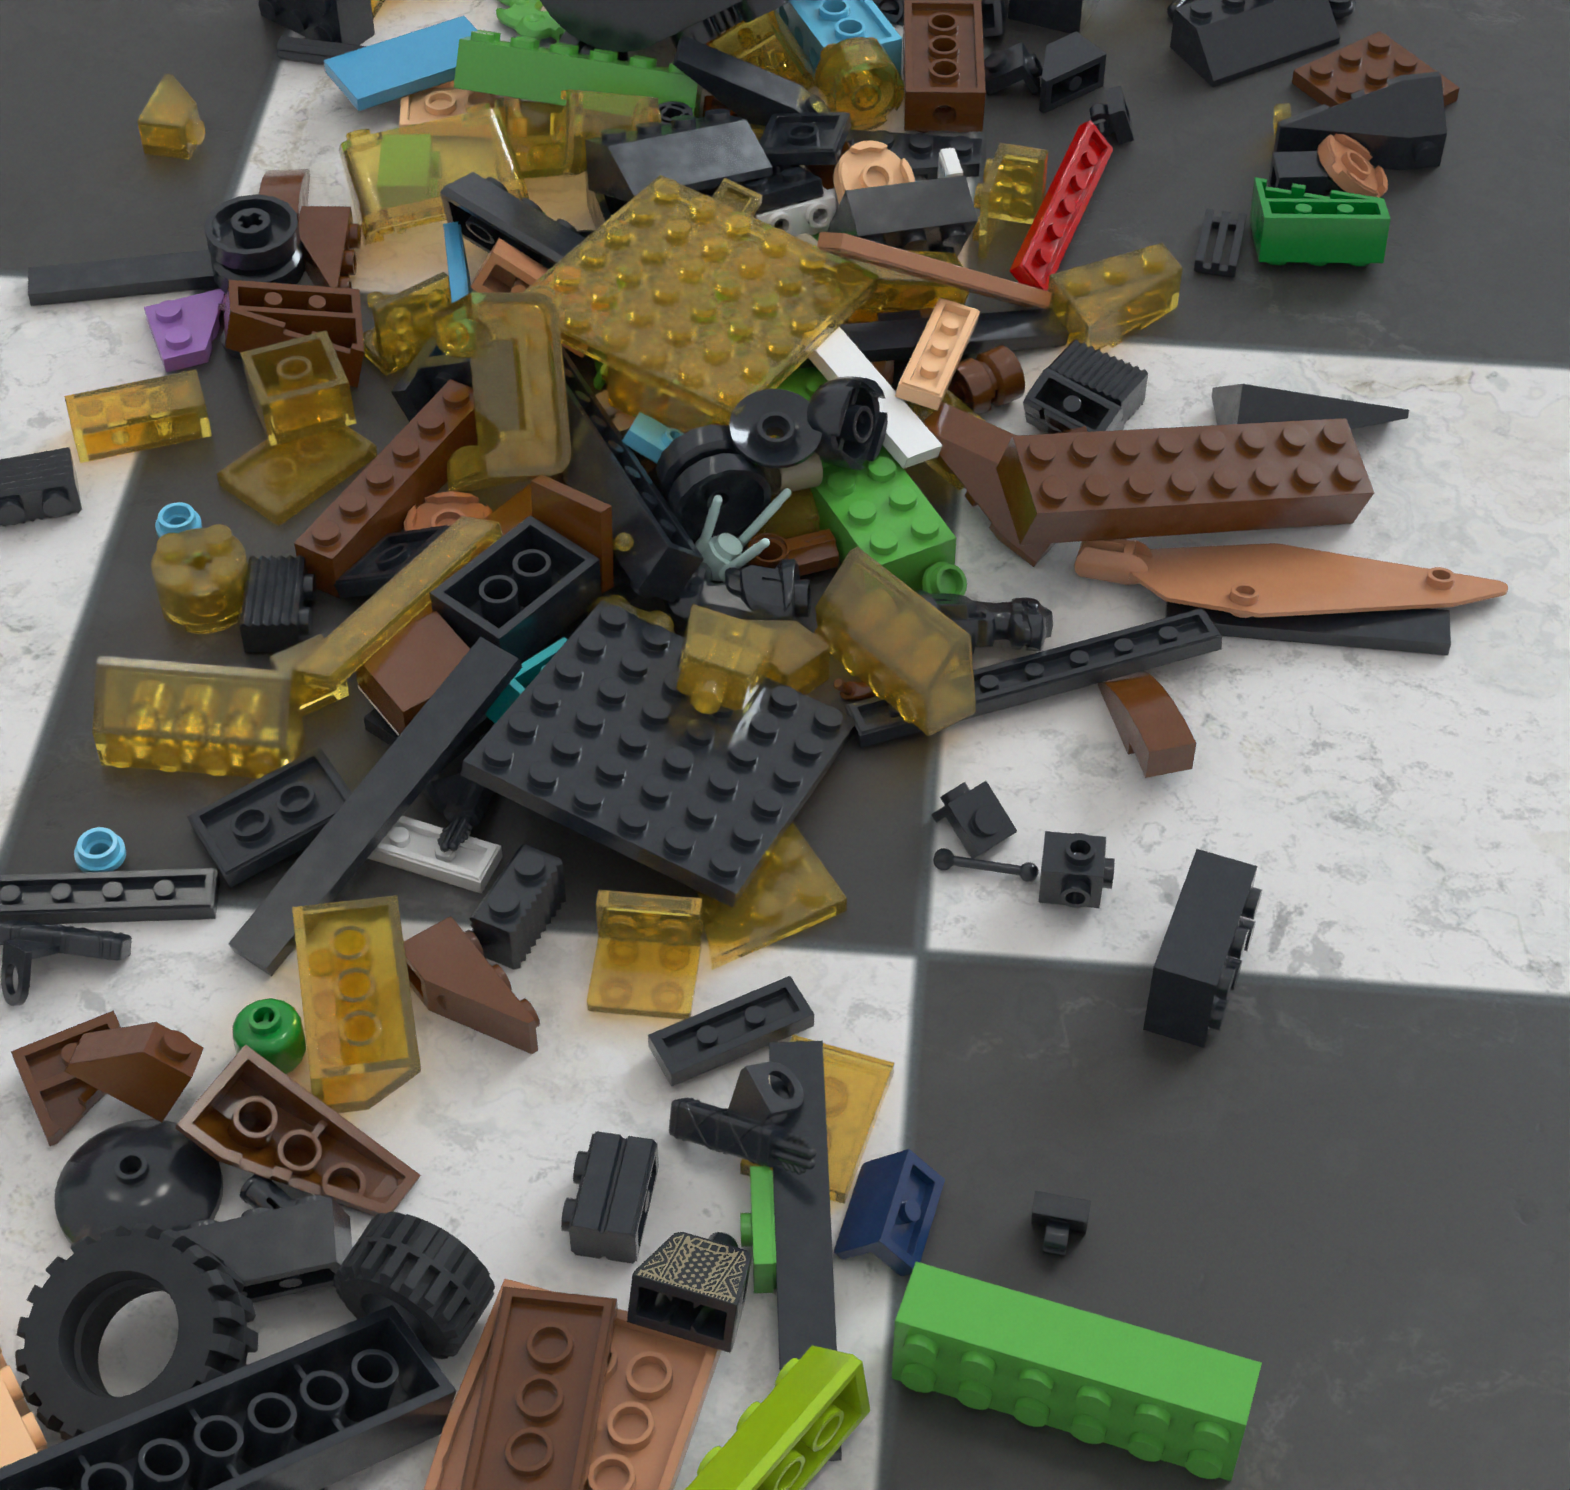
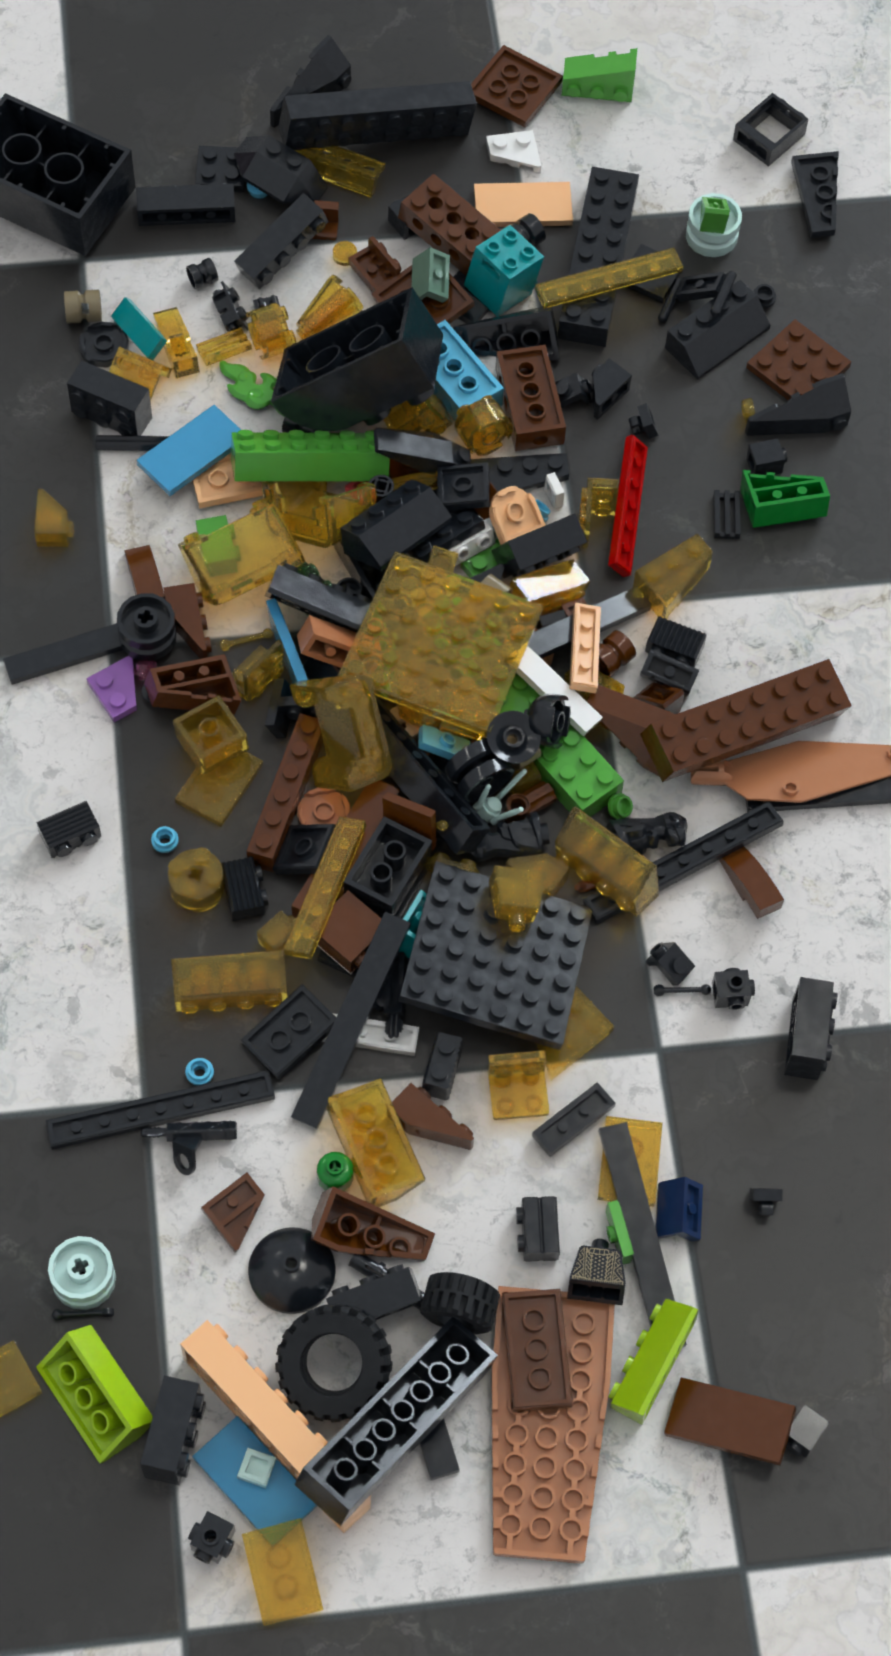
camera: 15 degrees left, 15 degrees up
clear yellow brick [64,369,212,463] -> none
reddish brown slope [65,1022,204,1123] -> none
black piece [669,1061,816,1175] -> none
nougat tile [817,232,1052,309] -> none
bright green brick [892,1262,1262,1481] -> none
black wedge [1211,384,1409,429] -> none
nougat tile [1317,133,1388,198] -> none

